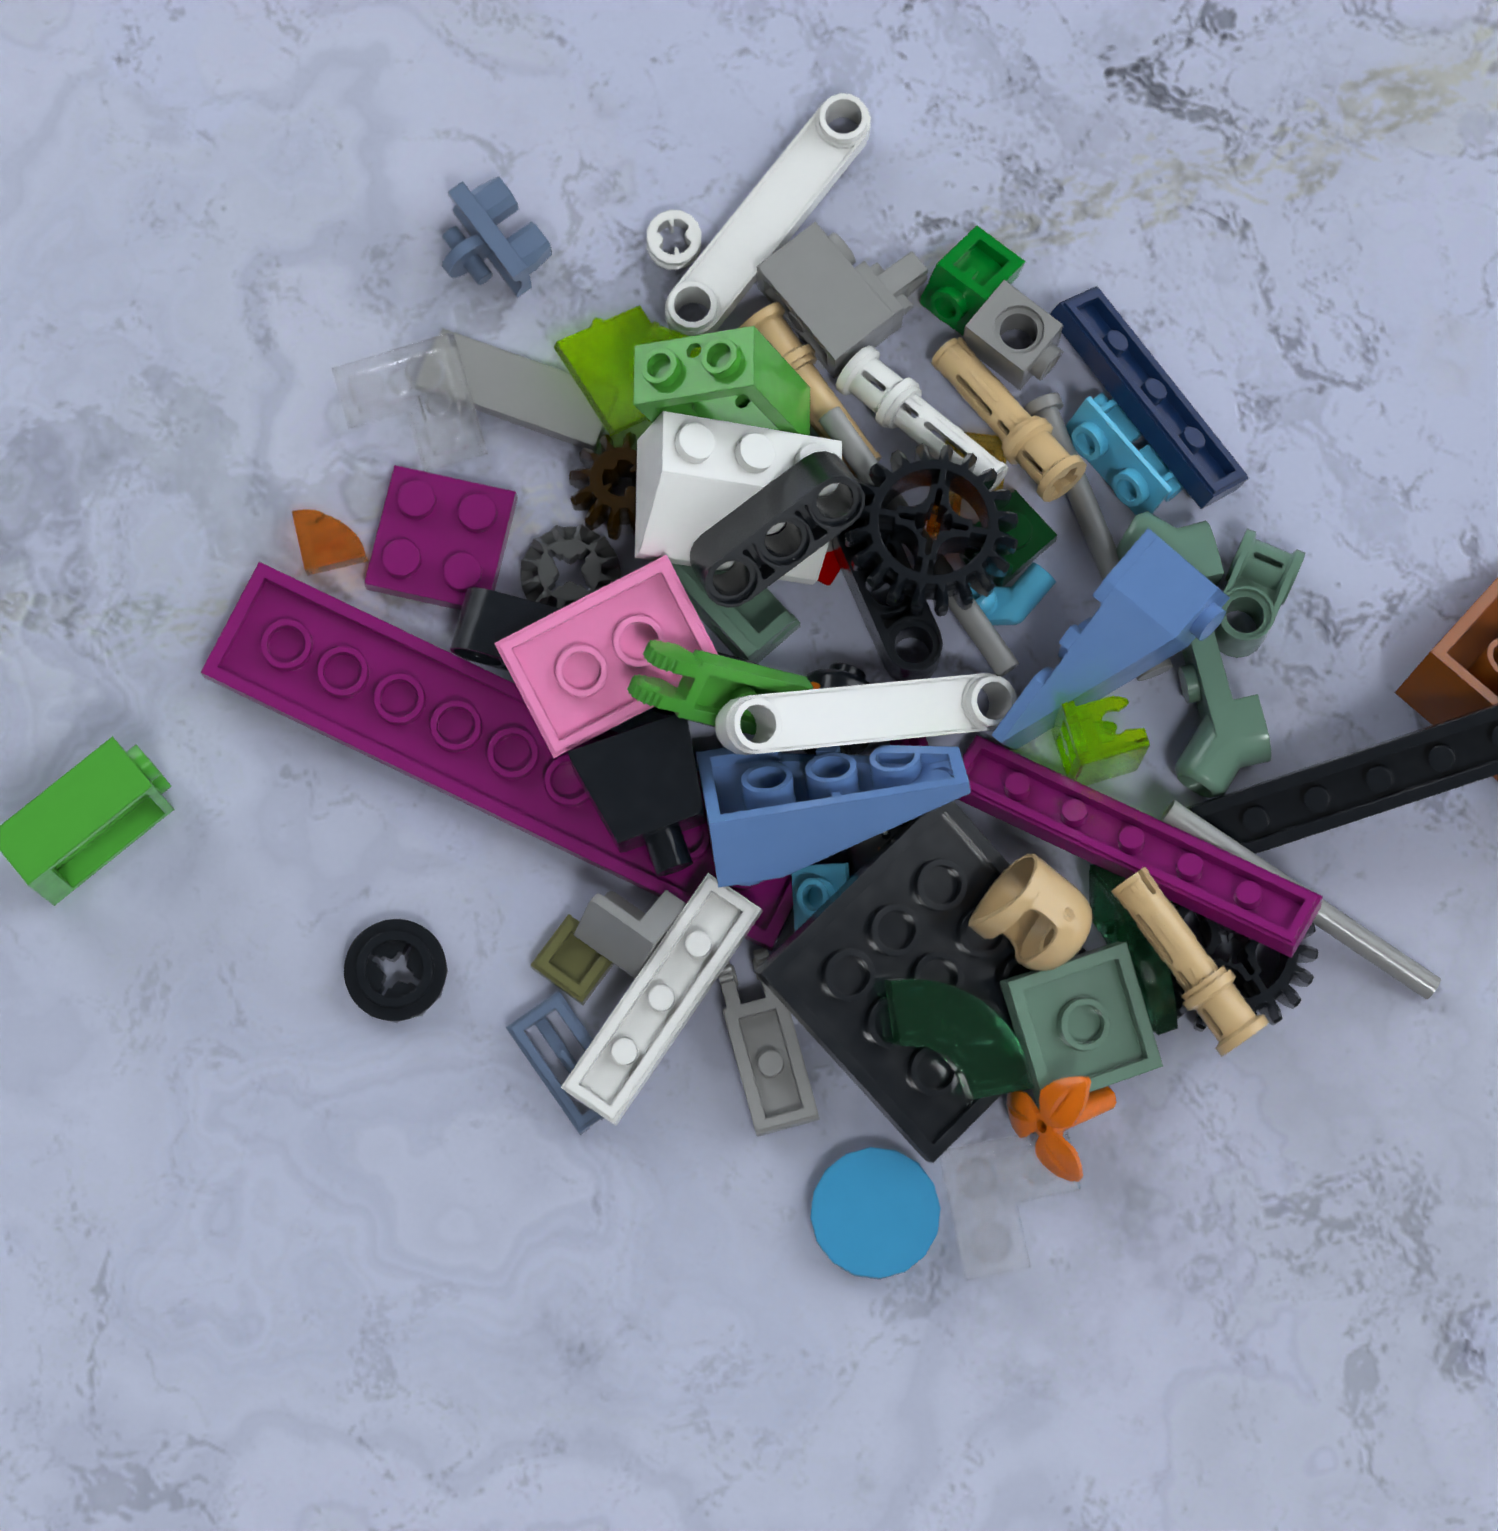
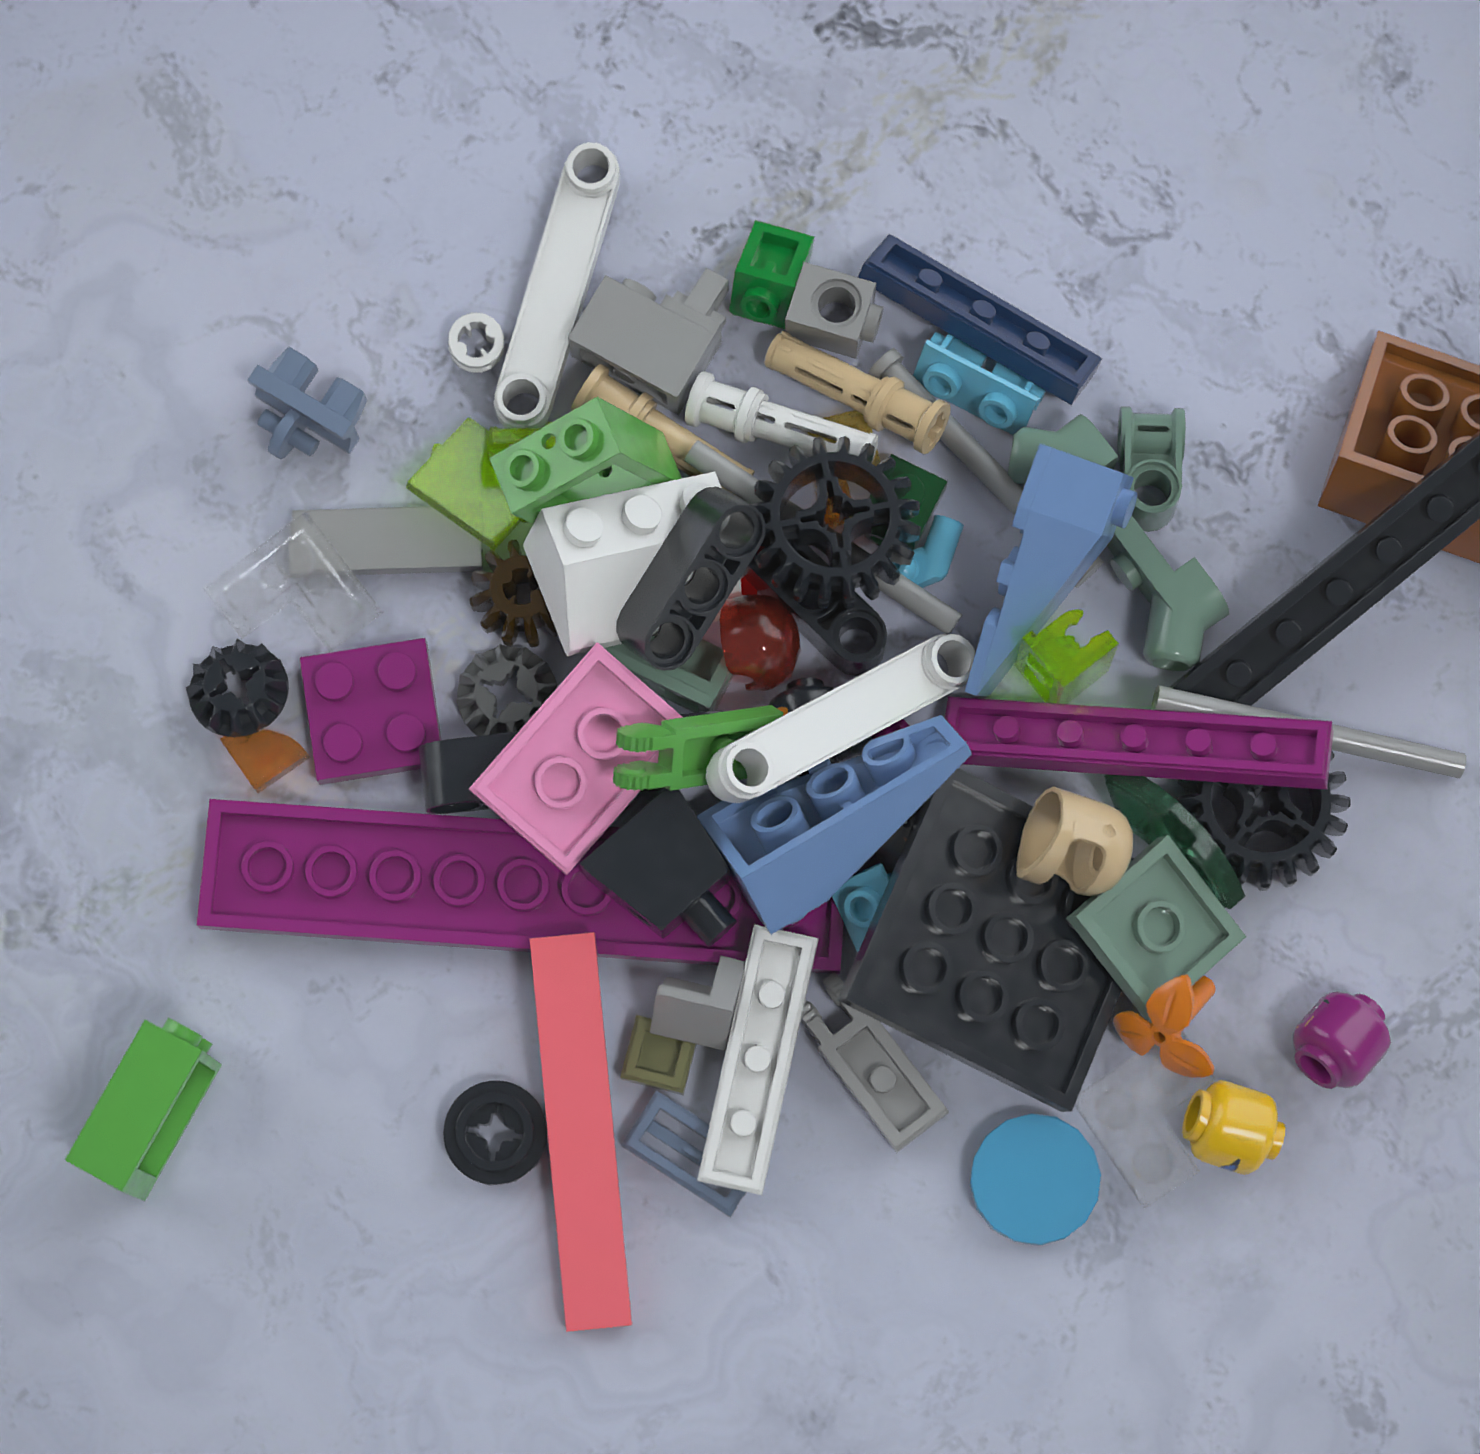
camera: 20 degrees left, 0 degrees up
clear green tile [884,978,1035,1099] -> none
tan pin [1111,866,1269,1057] -> none
none -> black gear [186,638,289,737]
none -> coral tile [530,932,632,1332]
none -> clear red hair [719,594,801,691]
none -> yellow head [1182,1080,1286,1175]
none -> magenta head [1292,991,1391,1089]

